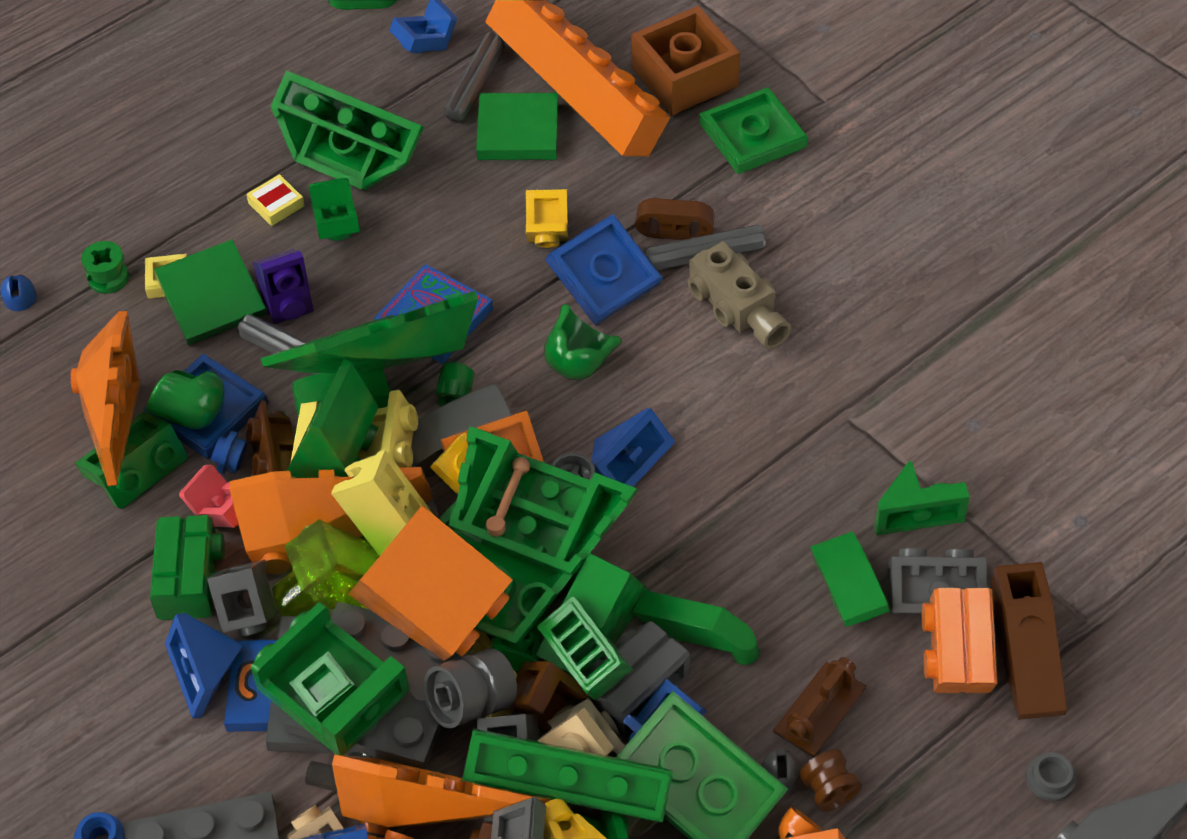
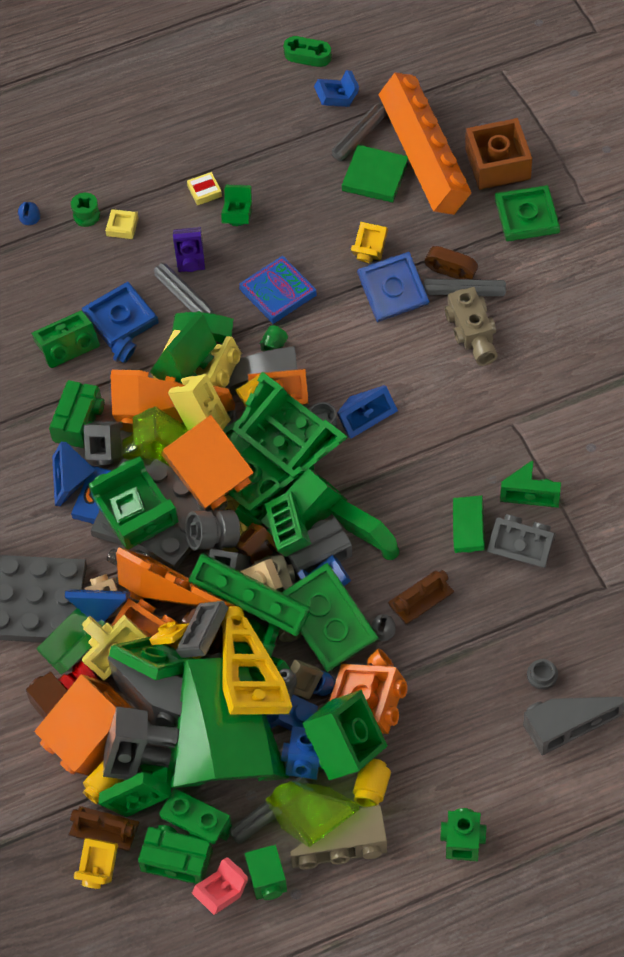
camera: 20 degrees right, 5 degrees up
orange wedge [71,311,141,486] -> none
green hair [146,370,225,429] -> none
green tile [154,239,266,345] -> none
coral bracket [179,465,239,528] -> none
reddish brown hinge [246,401,294,476] -> none
green wedge [260,291,478,373] -> none
green wedge [271,70,424,191] -> none
nougat hinge [486,457,530,537] -> none
green hair [544,304,622,380] -> none
reddish brown wheel [799,749,862,812] -> none
orange brick [922,588,997,693] -> none
reddish brown slope [990,562,1067,720] -> none

